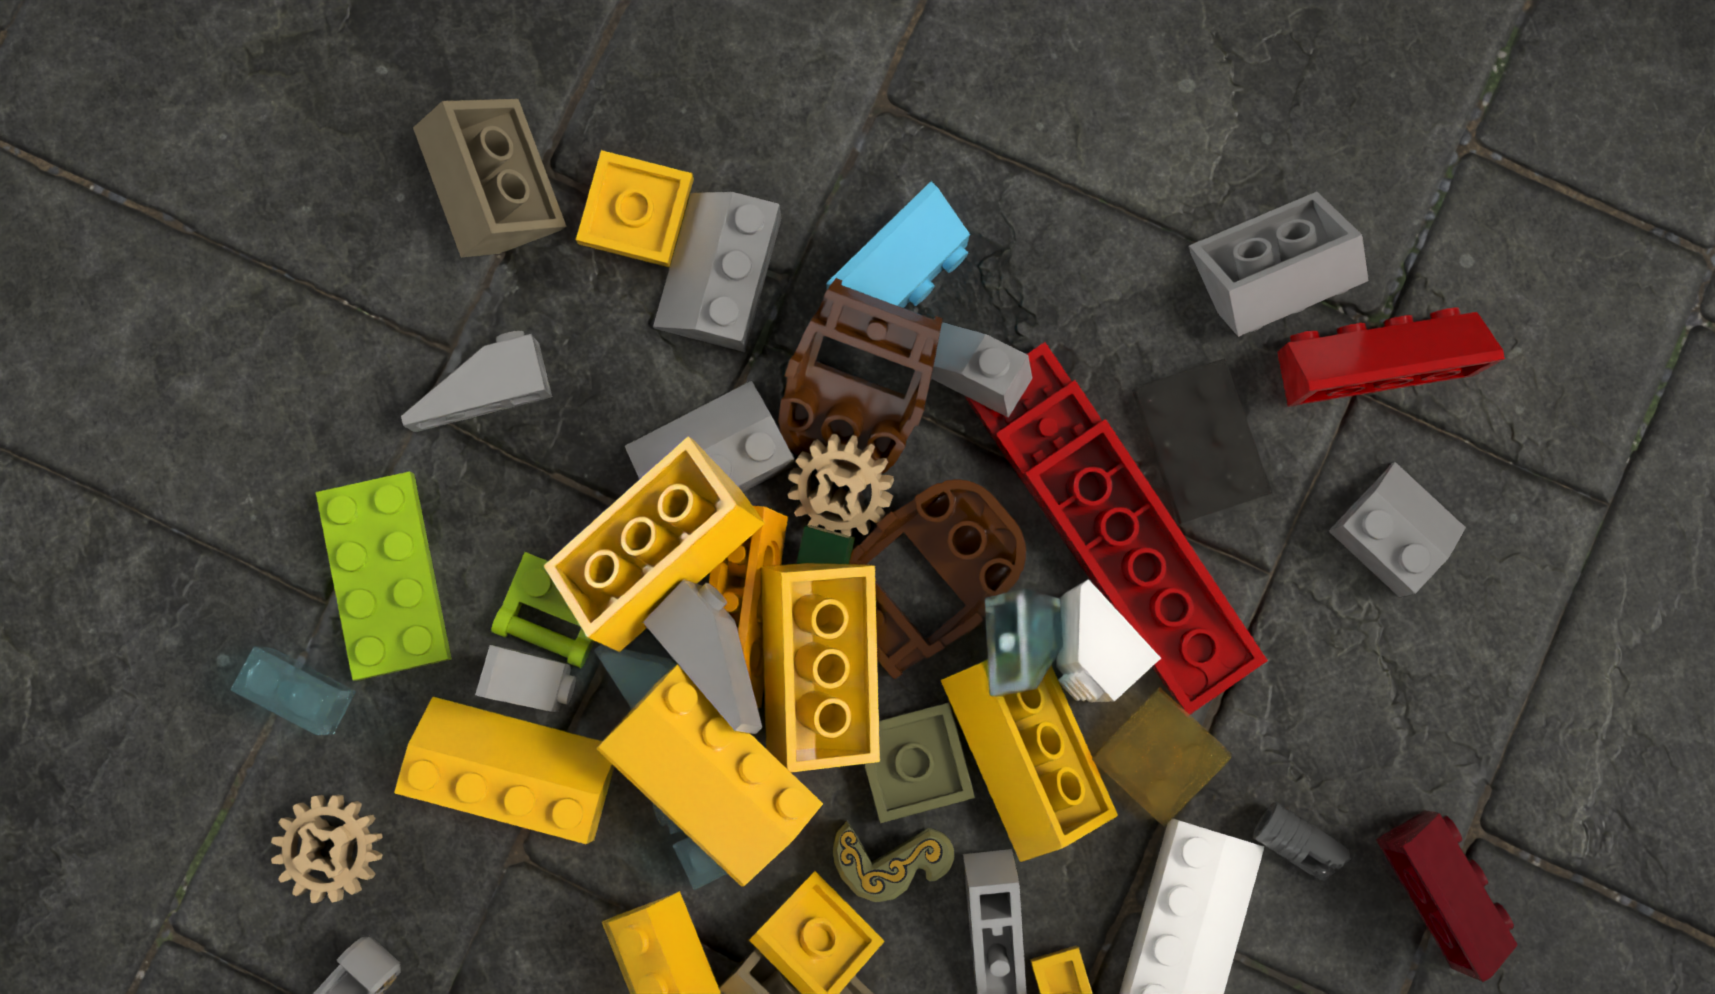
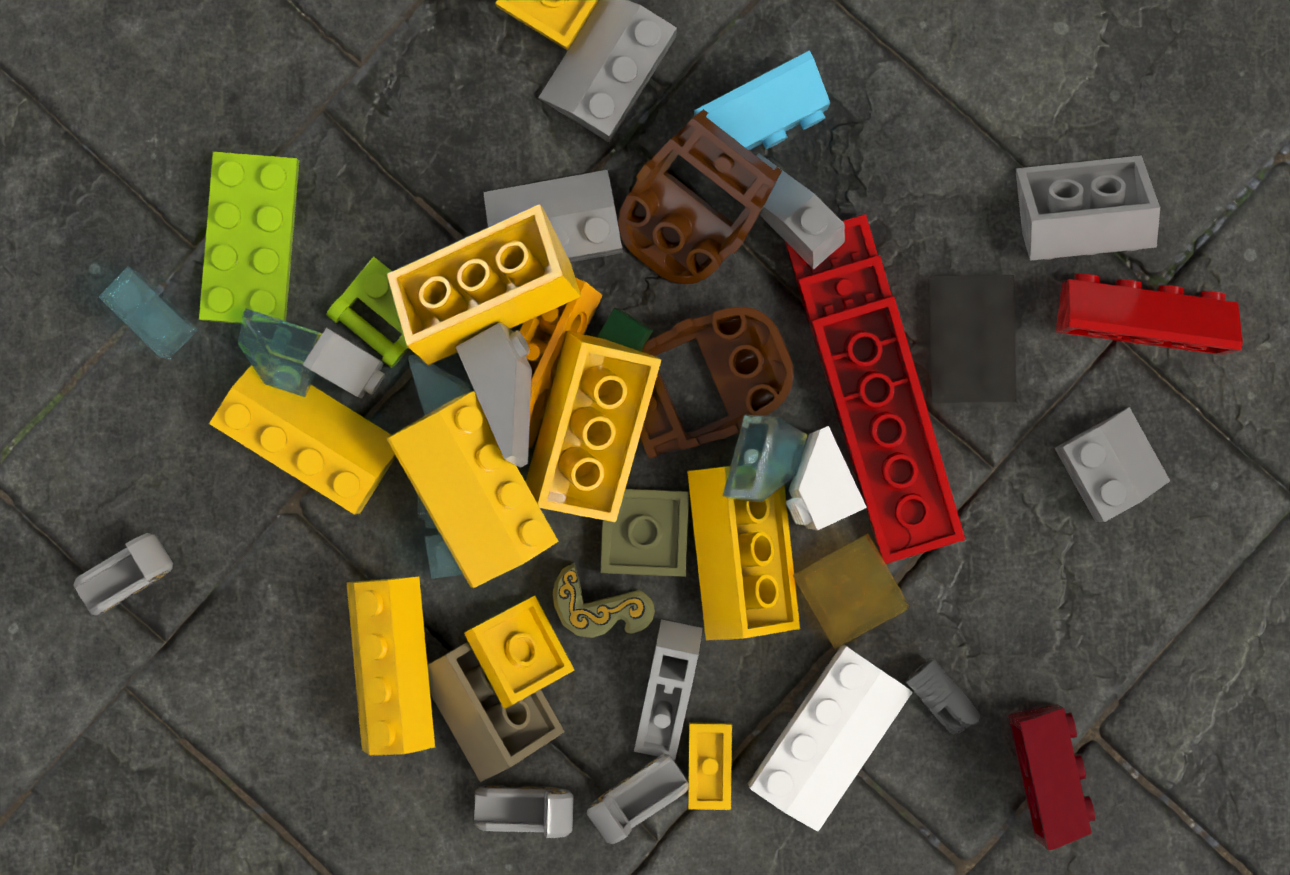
camera: 20 degrees right, 5 degrees up
tan gear [271,794,383,903] -> none
light grey slope [401,331,552,432] -> none
tan gear [788,434,894,536] -> none
none -> clear light blue slope [238,309,323,397]

